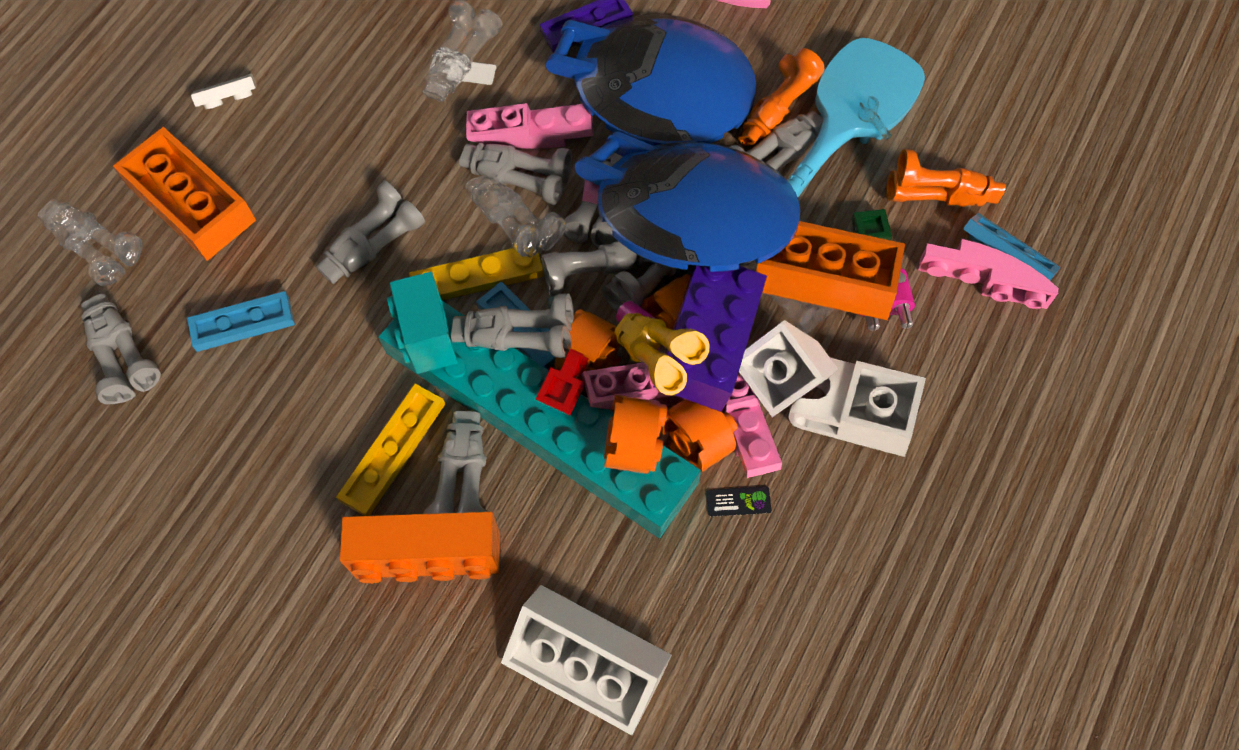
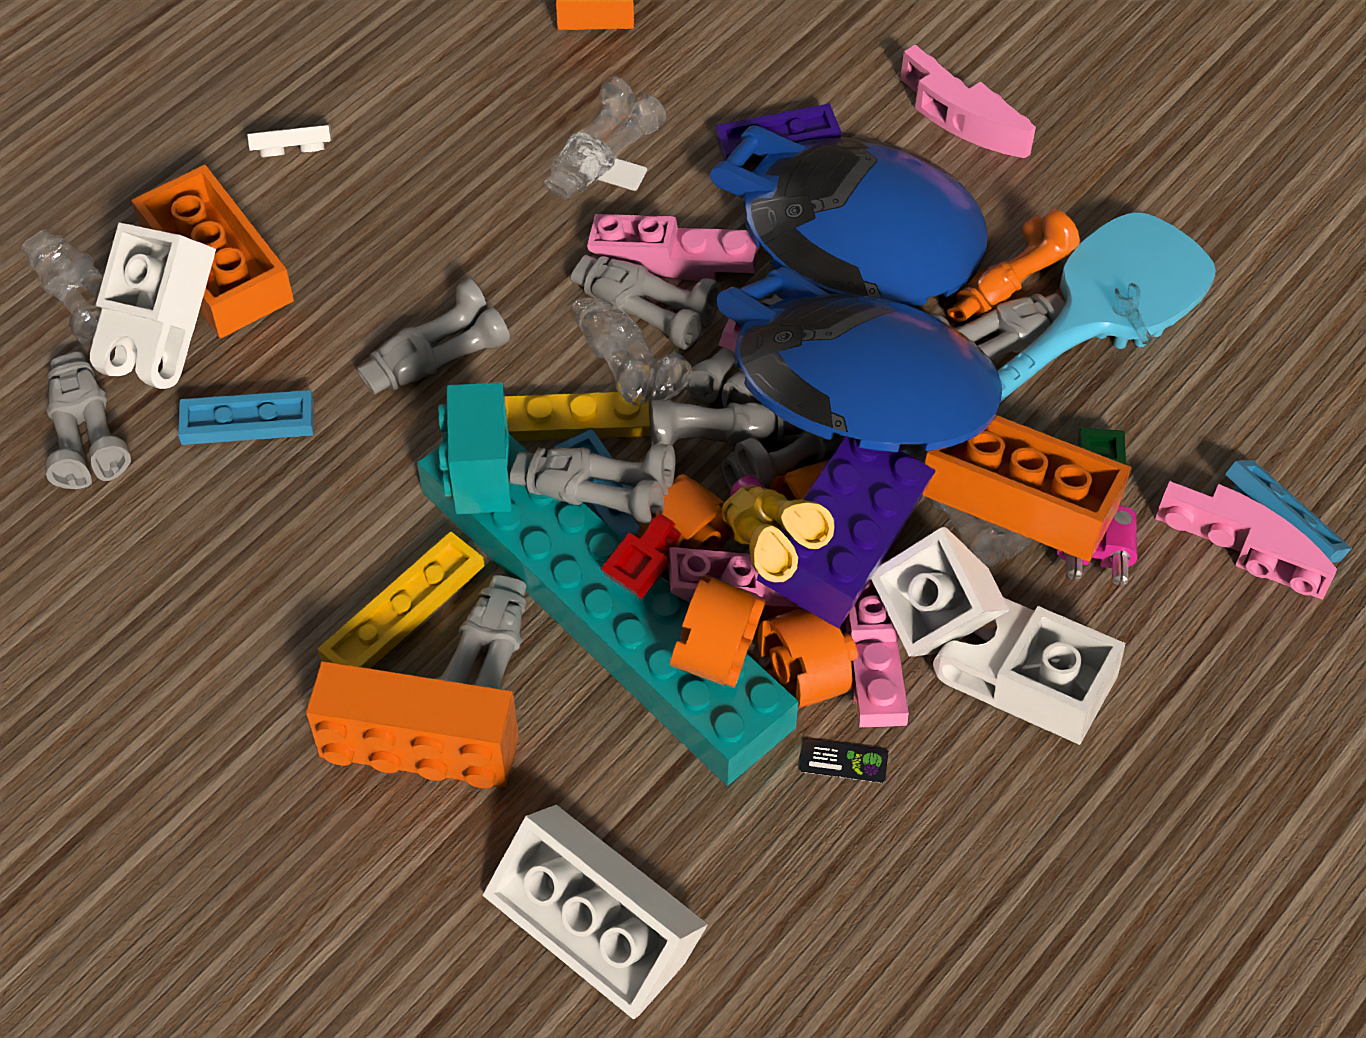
camera: 10 degrees right, 10 degrees down
orange piece [886,149,1006,207] -> none
none -> white brick [90,223,216,389]

